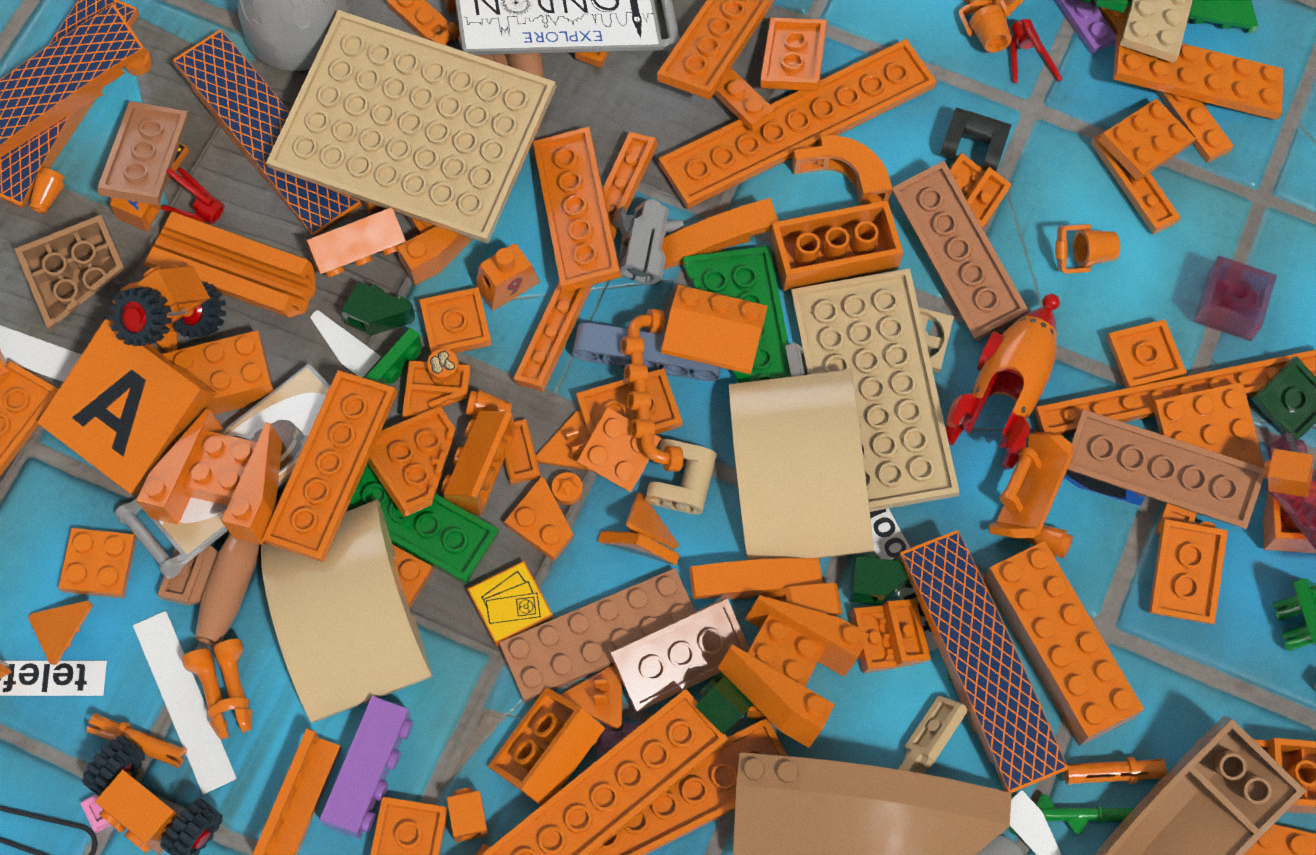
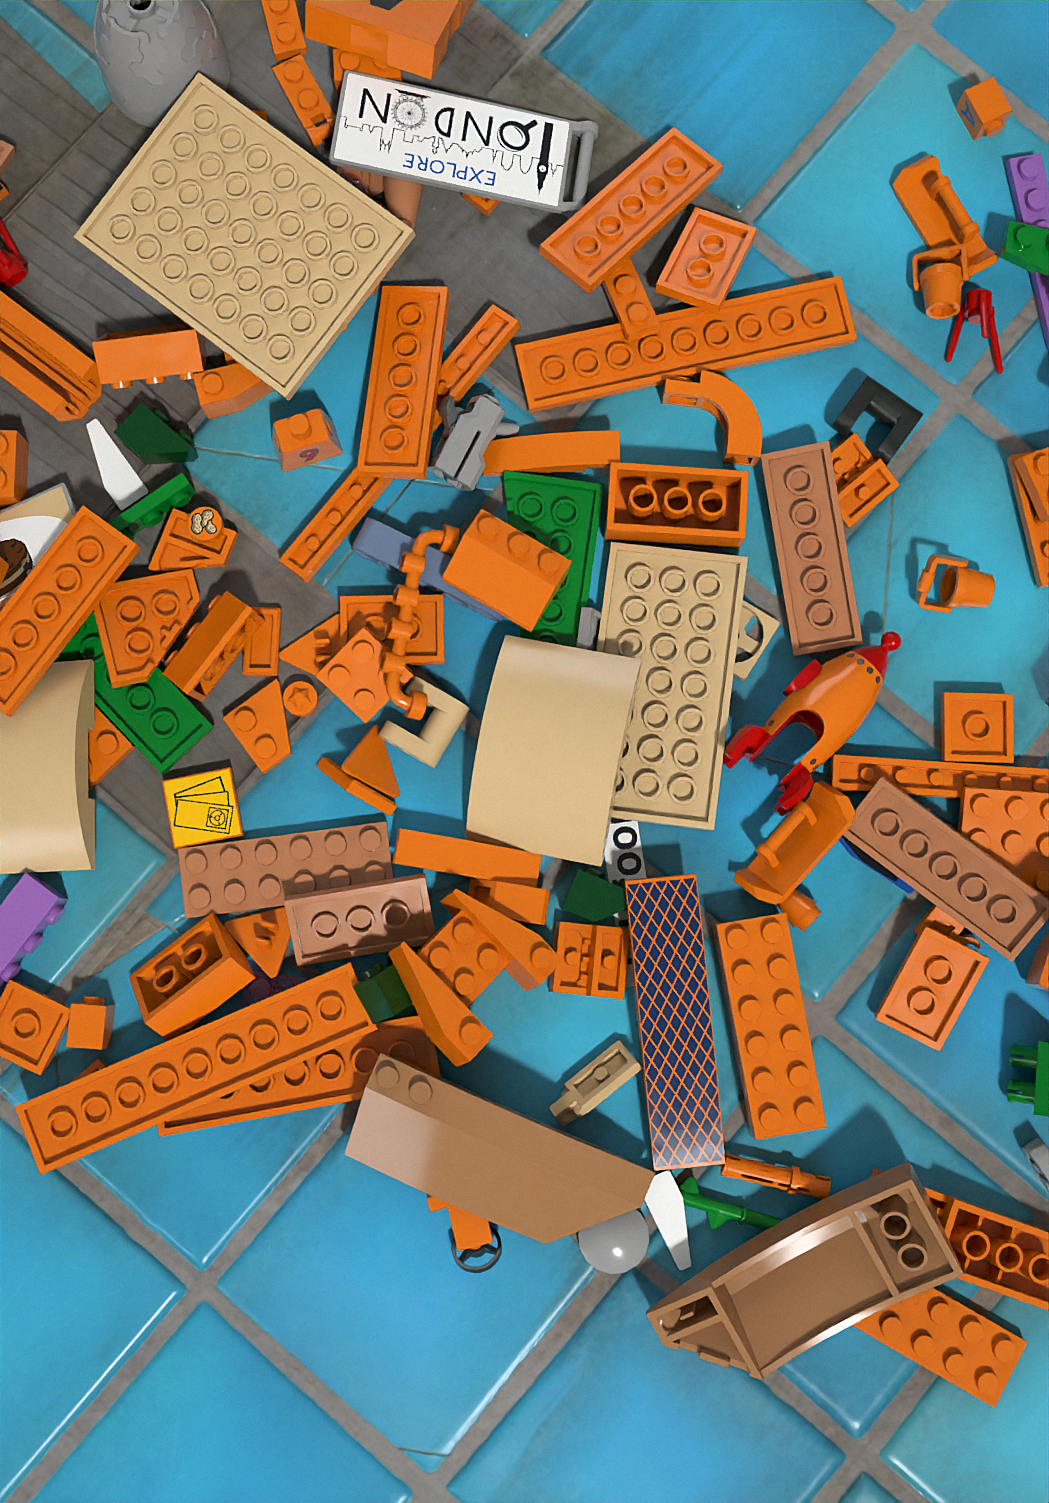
camera: 15 degrees right, 15 degrees up
dark blue slope [173,29,362,237] -> none
orange plate [419,287,492,354] -> none
orange cone [465,389,512,419] -> none

